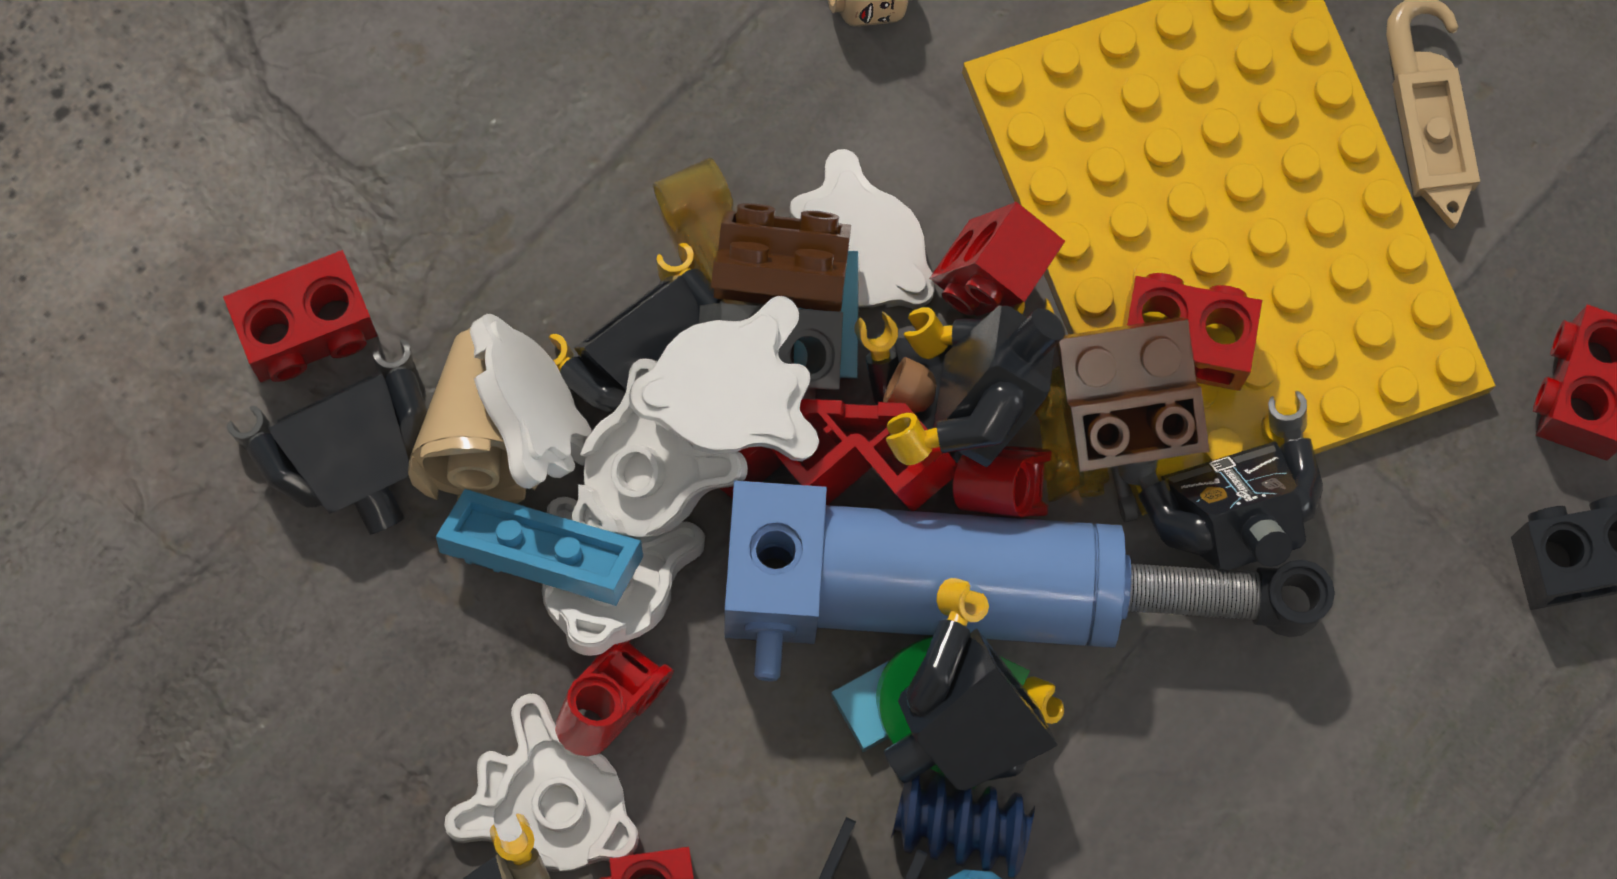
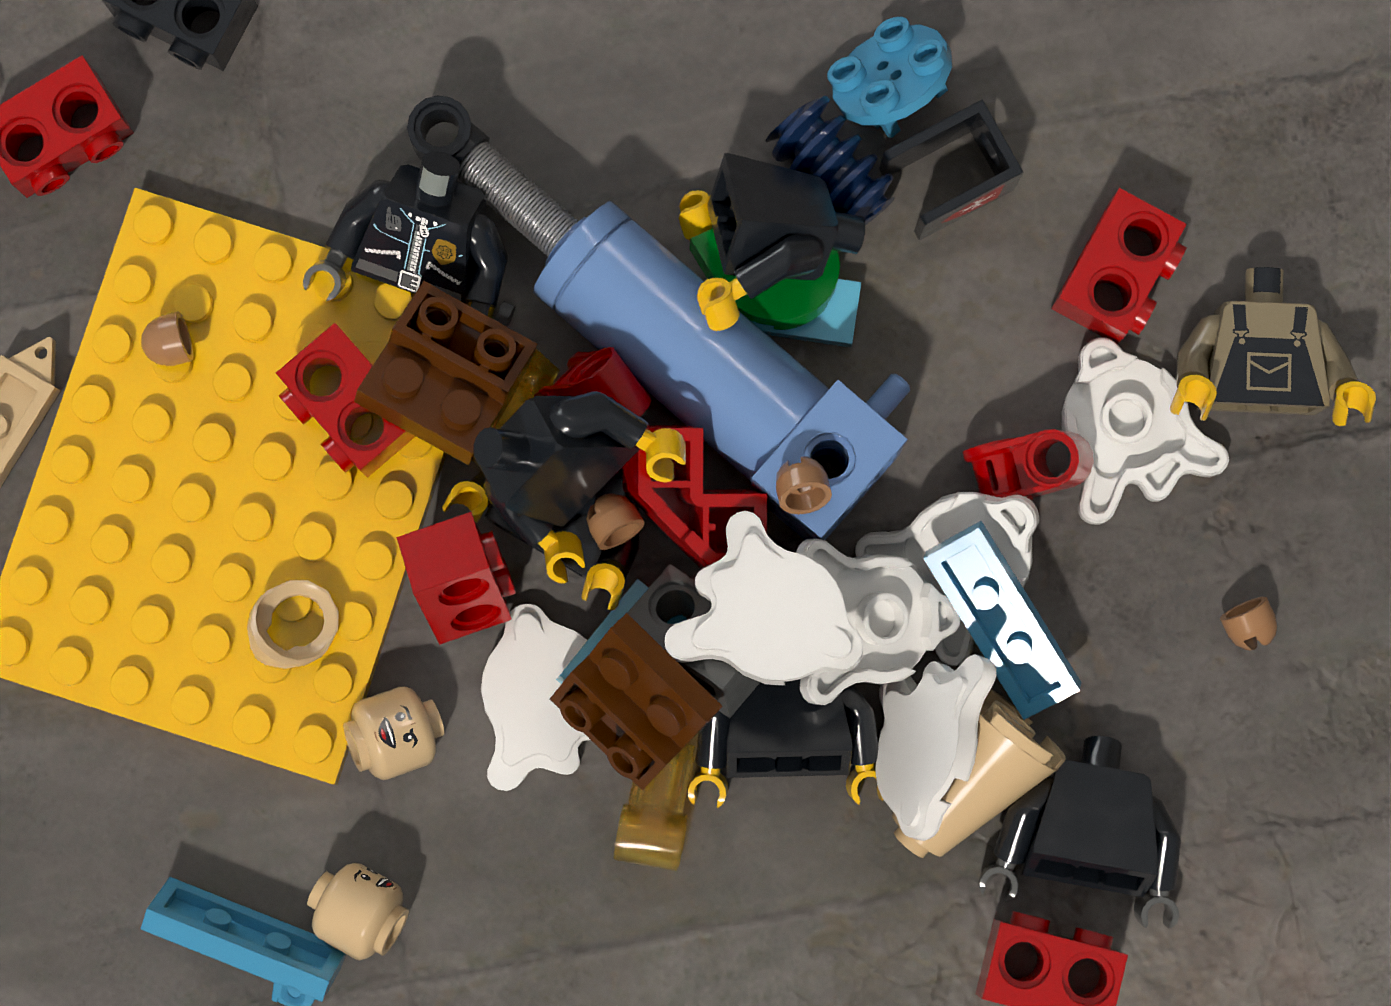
camera: 140 degrees left, 10 degrees up
none -> medium nougat hinge [141,311,193,366]
none -> tan piece [247,580,339,669]
none -> tan head [343,686,444,780]
none -> medium nougat hinge [776,456,832,514]
none -> medium nougat hinge [1220,597,1277,651]

